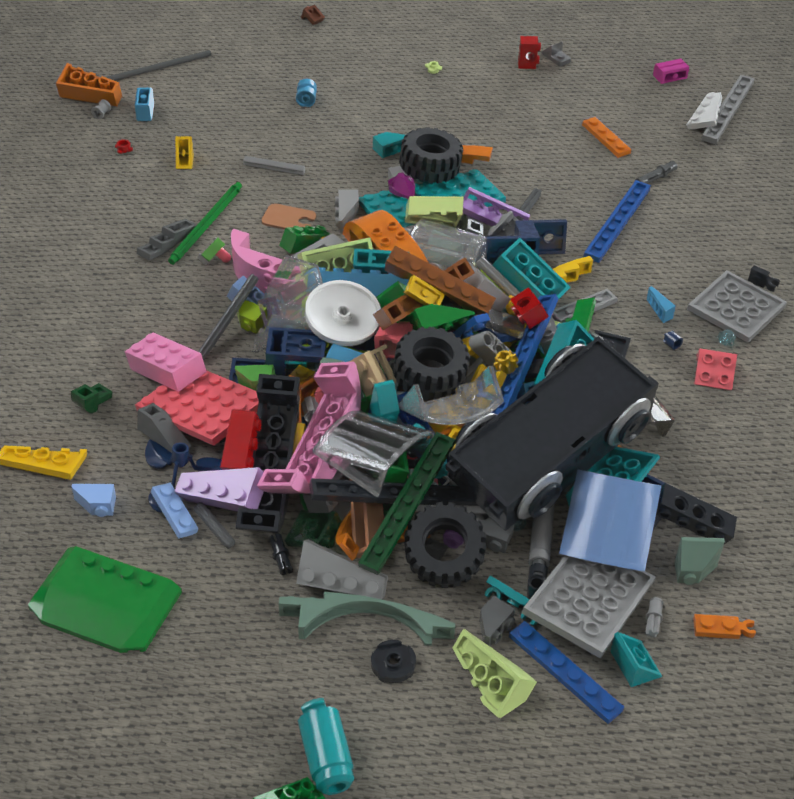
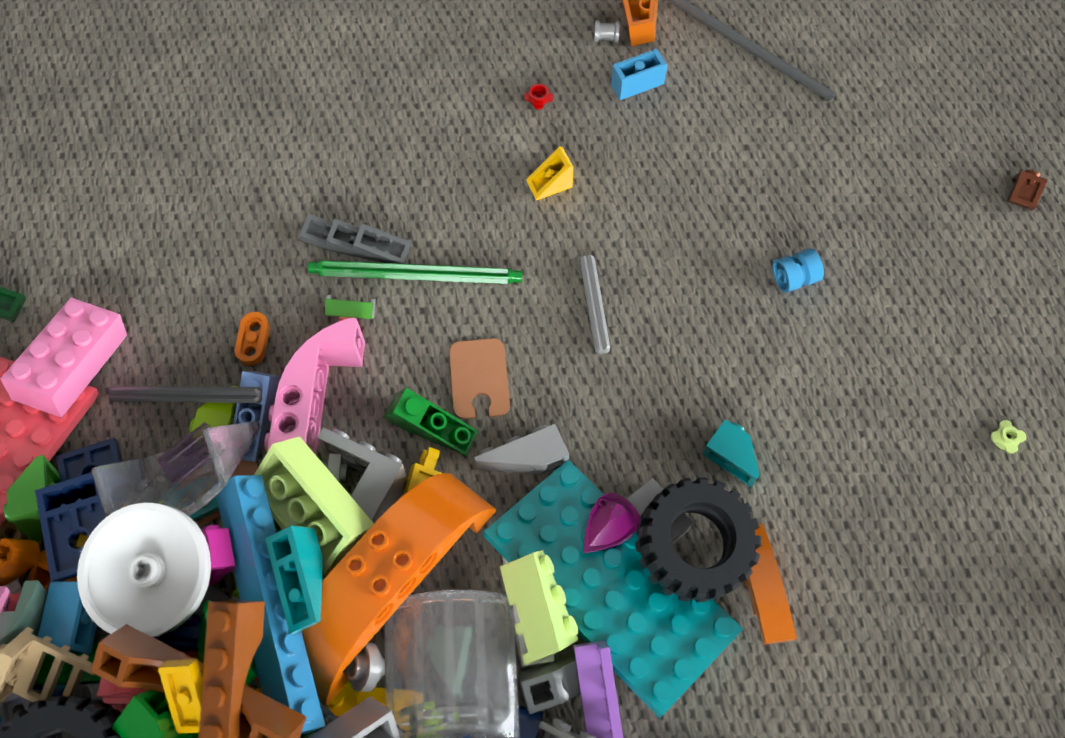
camera: 70 degrees right, 20 degrees up
none -> orange plate [235,312,270,366]

